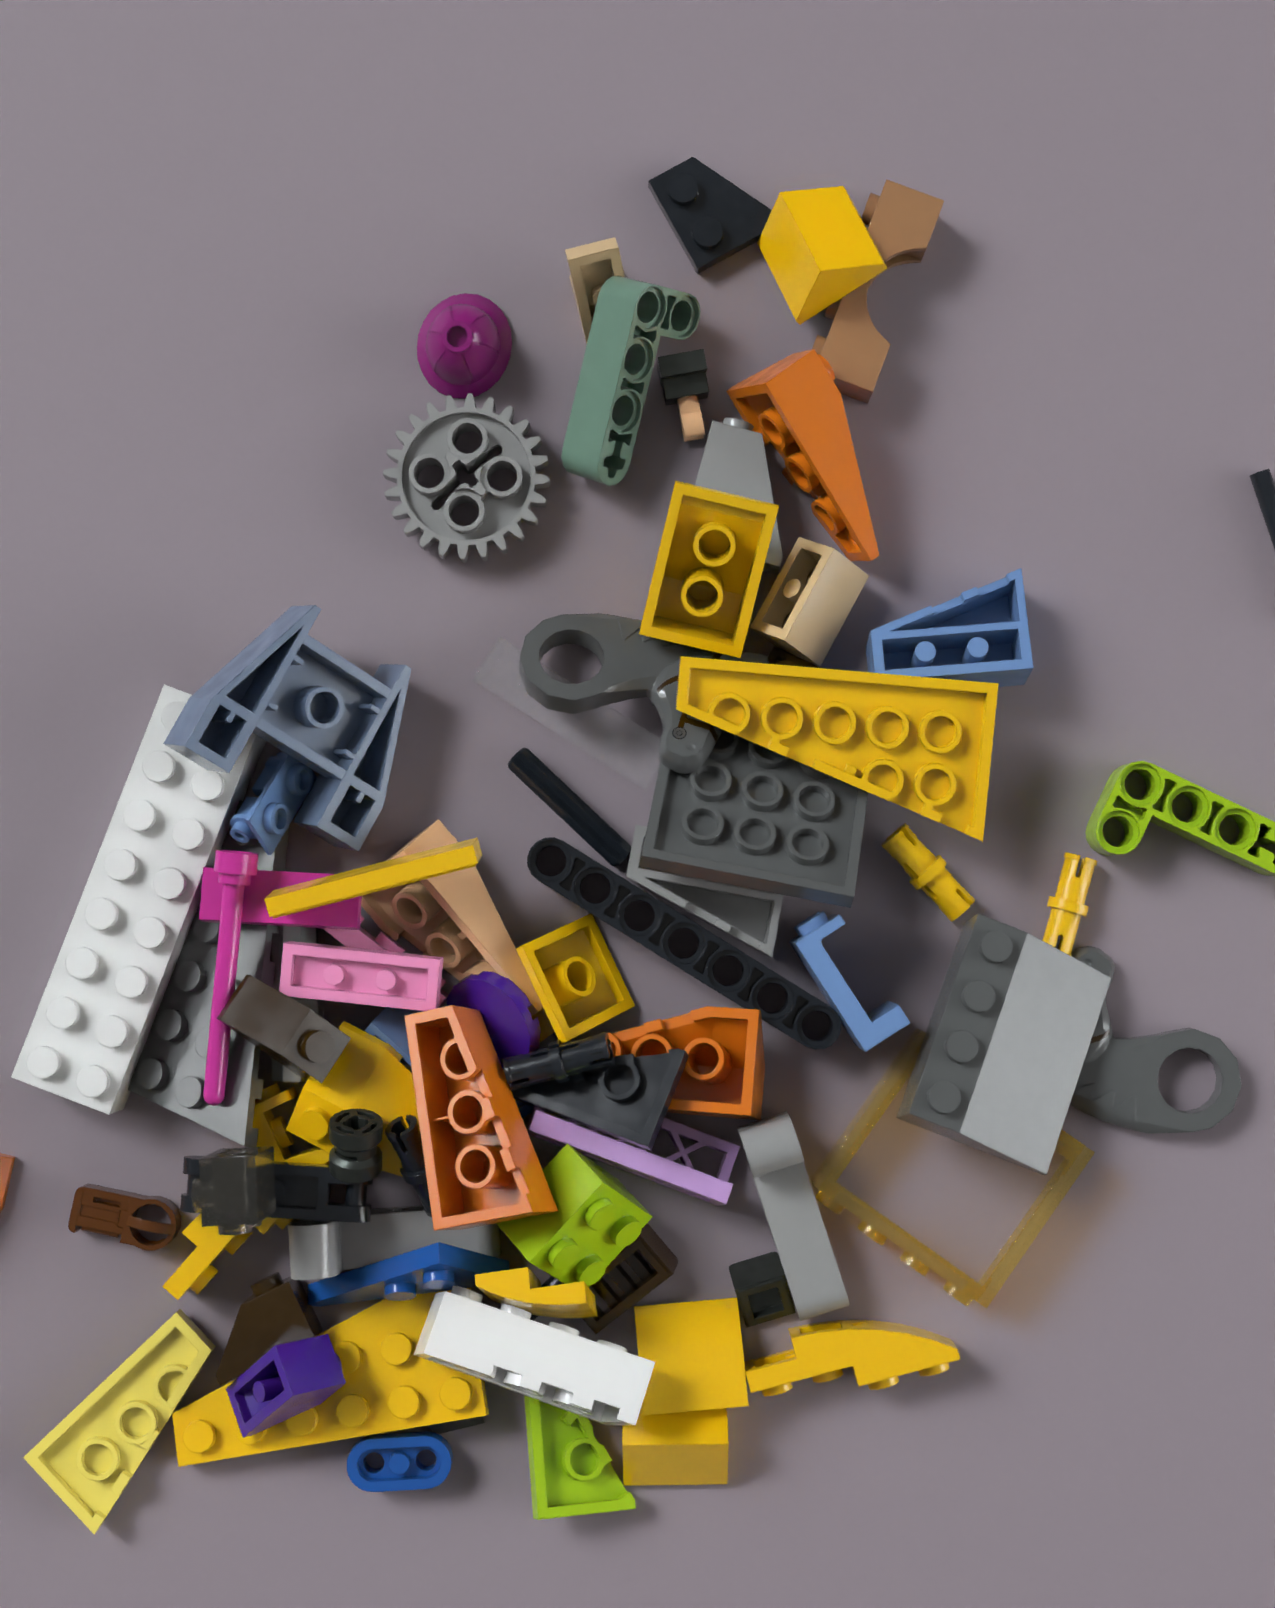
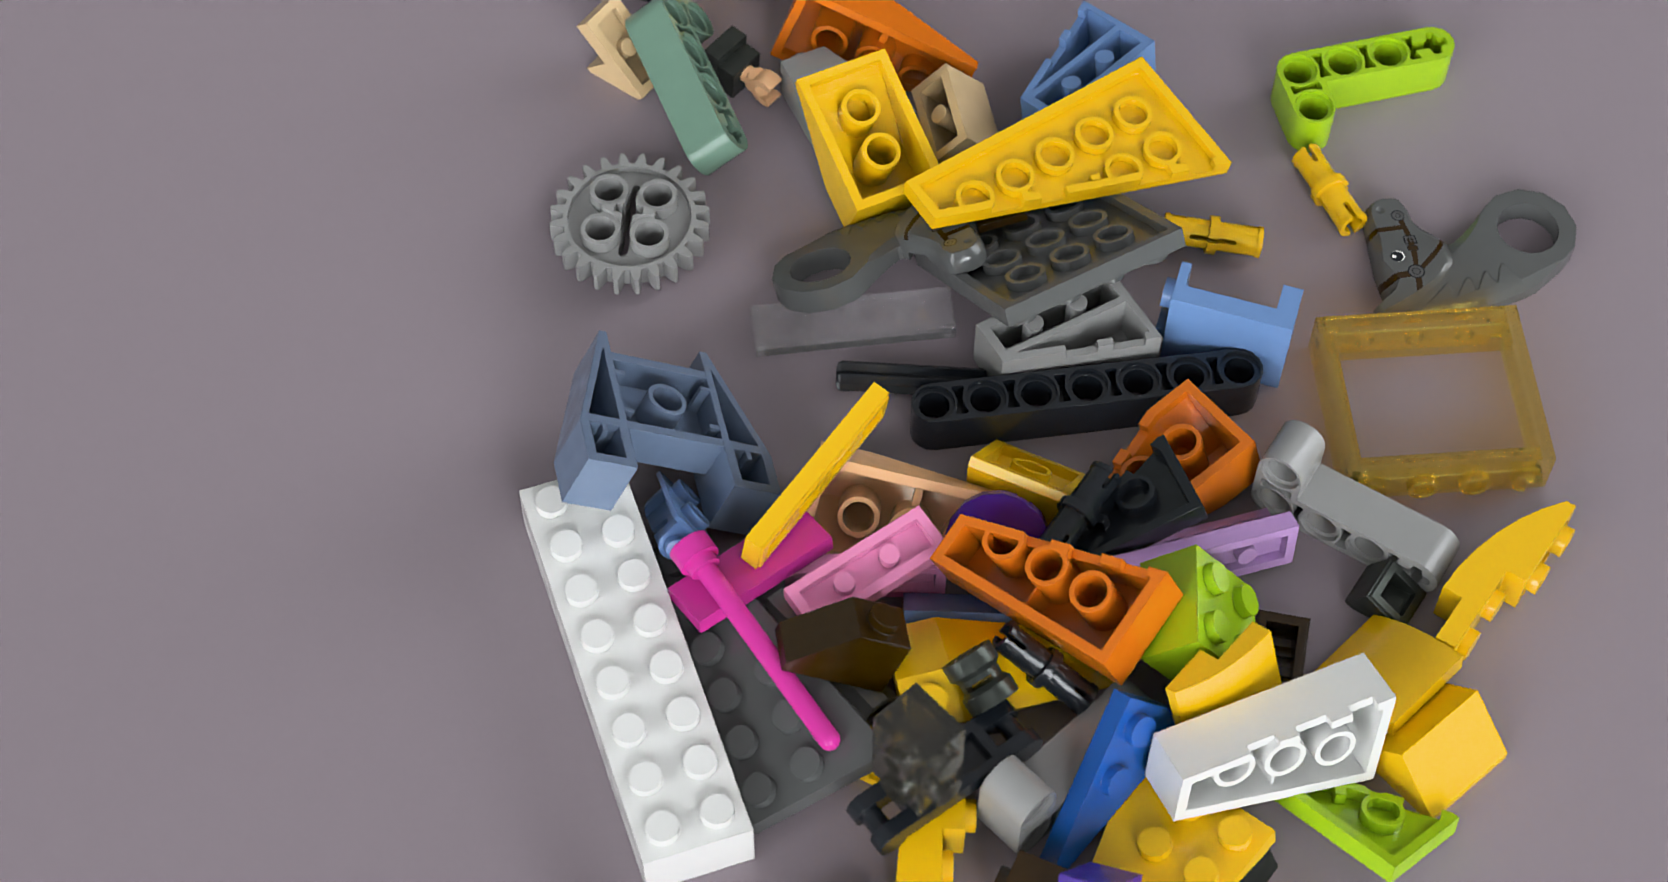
camera: 45 degrees left, 30 degrees down
magenta hat [417,293,512,399] -> none
slope [896,913,1112,1175] -> none

